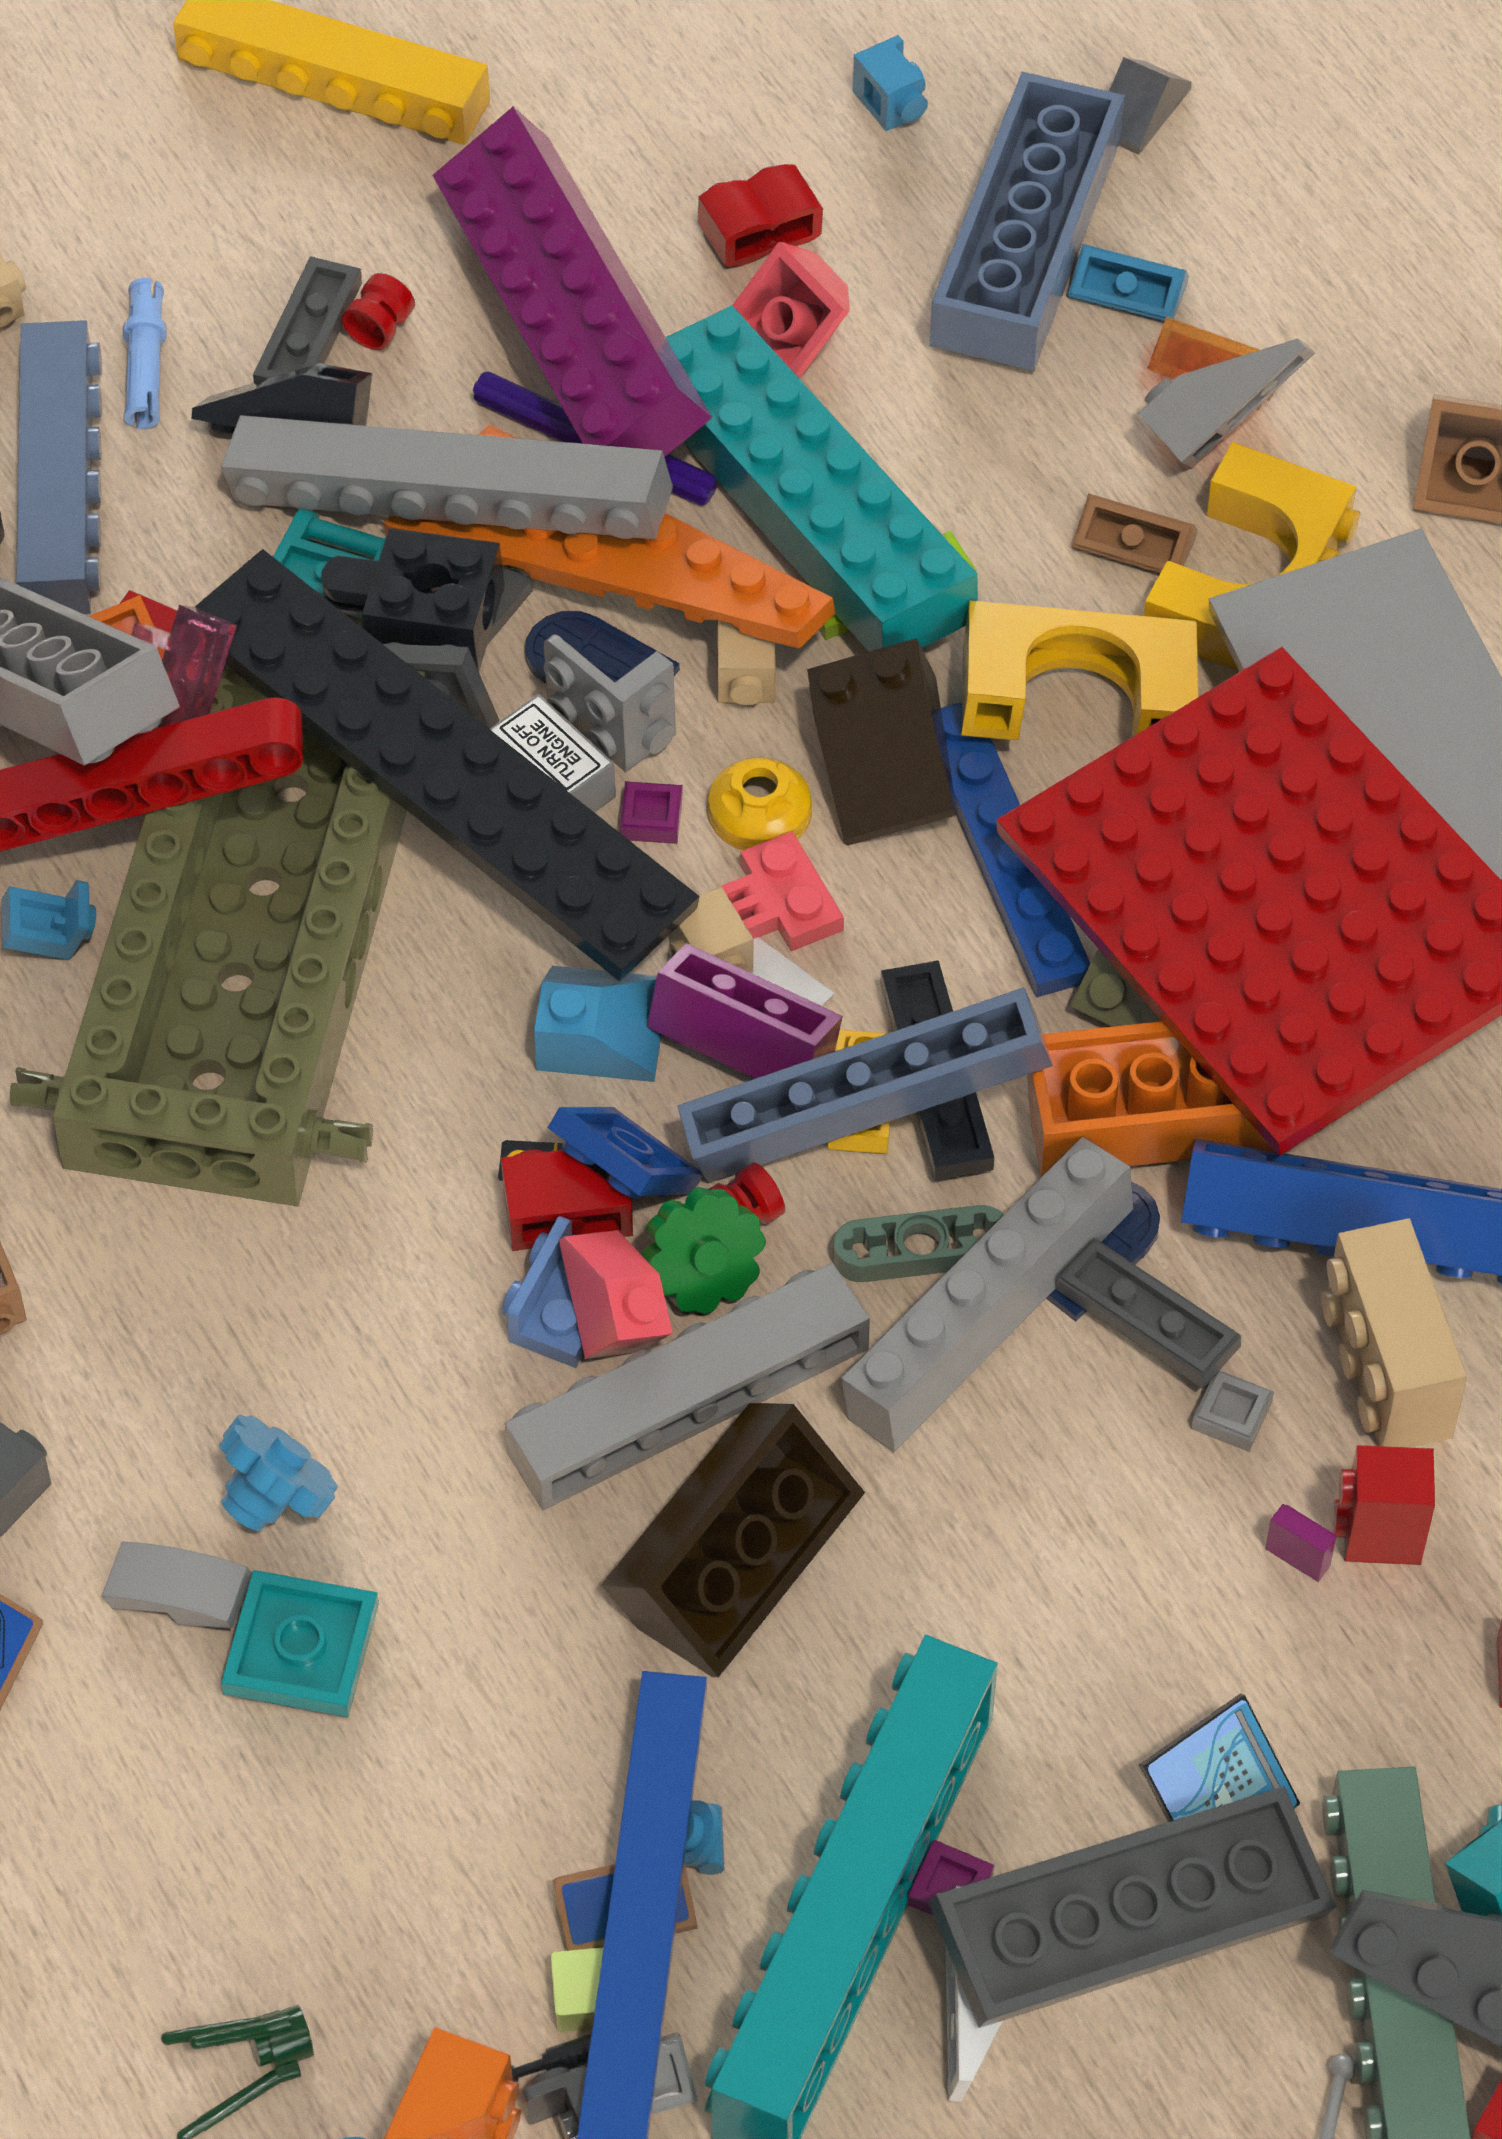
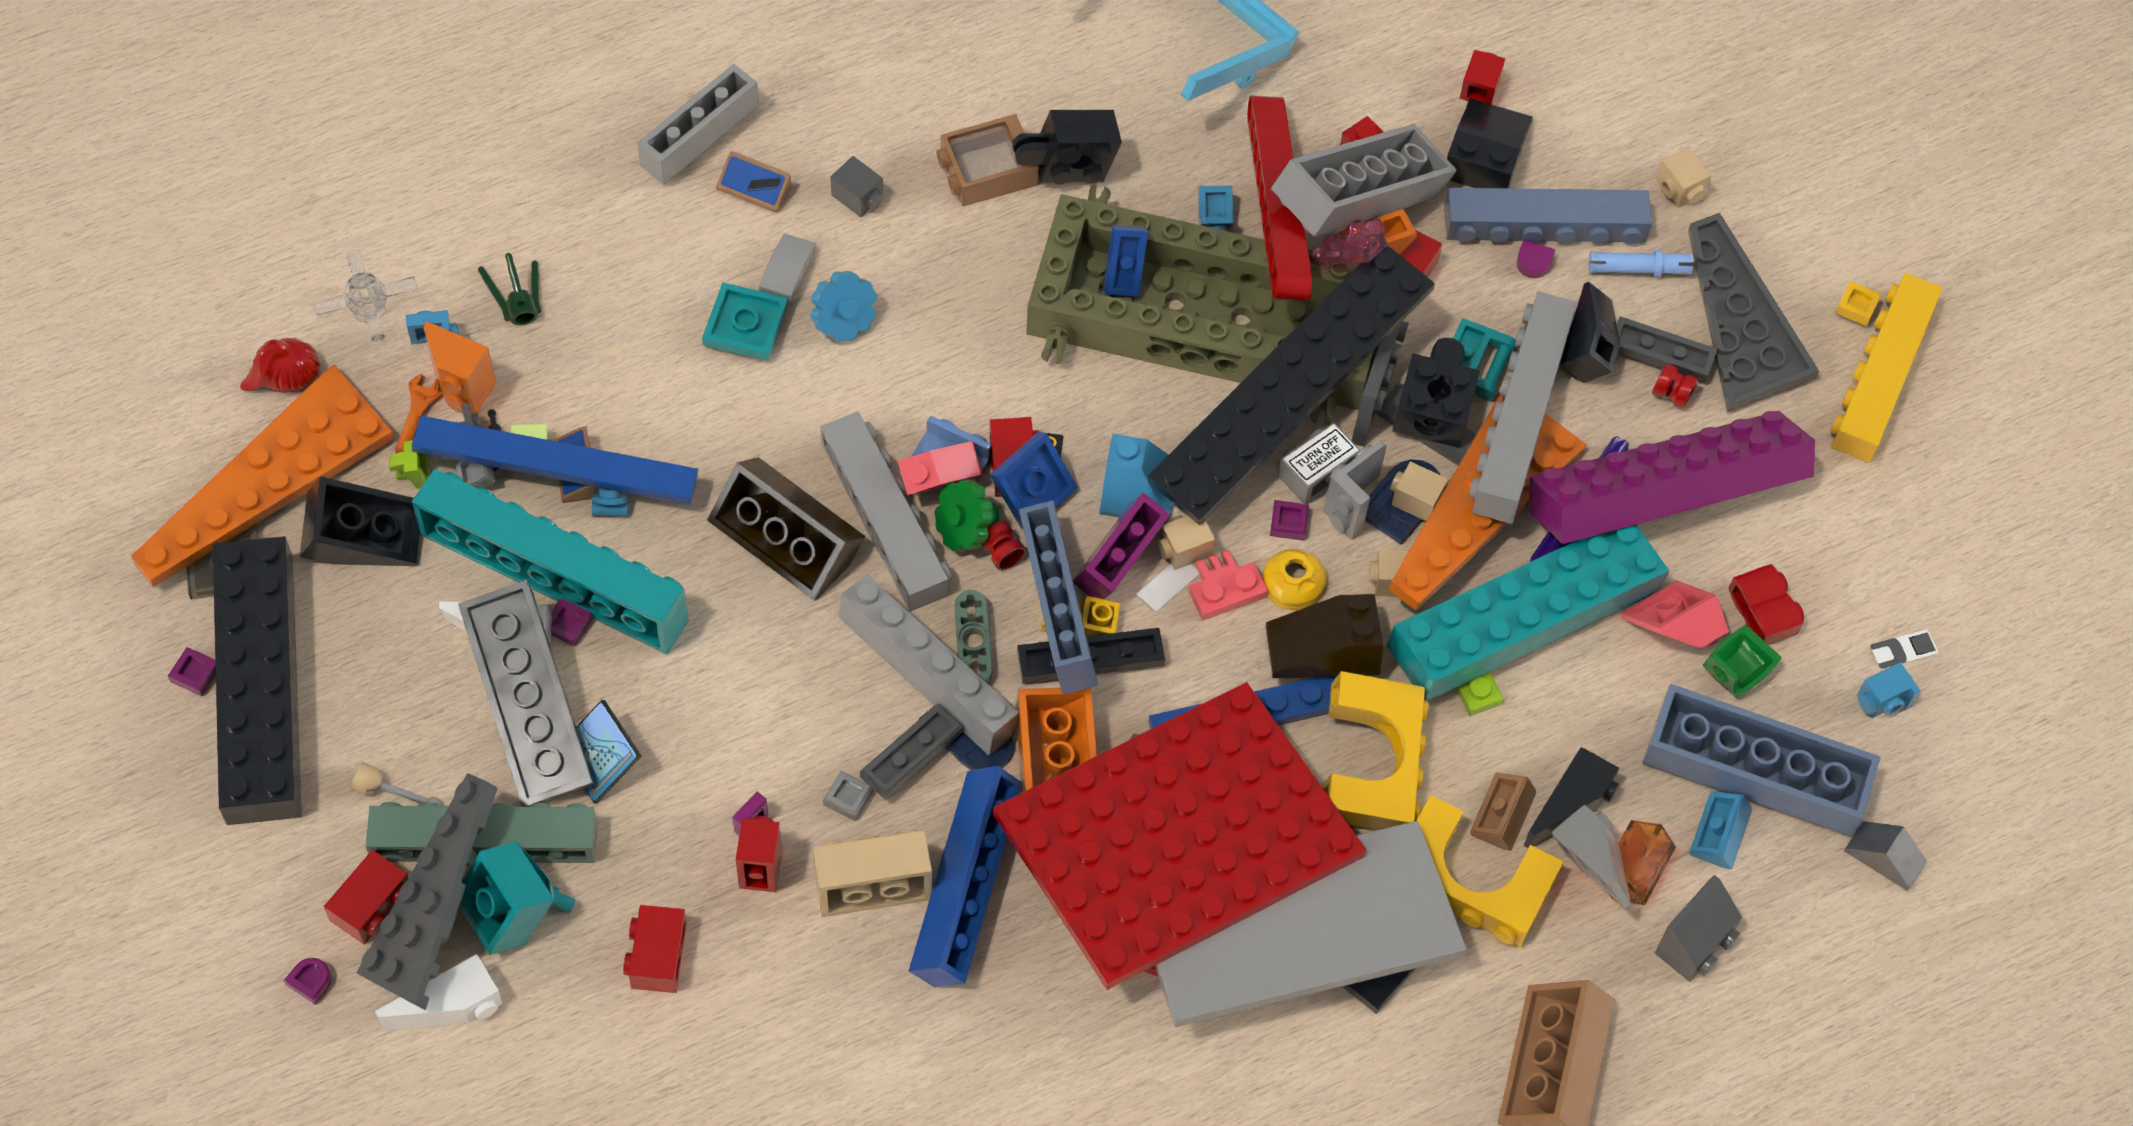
camera: 90 degrees right, 5 degrees up
none -> blue plate [1103,225,1148,296]
none -> tan brick [1390,461,1448,521]
none -> magenta tile [1516,239,1556,278]
none -> black slope [1524,747,1620,848]
none -> dark grey slope [1655,875,1742,982]
none -> dark grey wing [1688,213,1819,412]
none -> green piece [1703,625,1782,697]
none -> yellow plate [1835,281,1881,326]
none -> sticker [1870,629,1938,669]

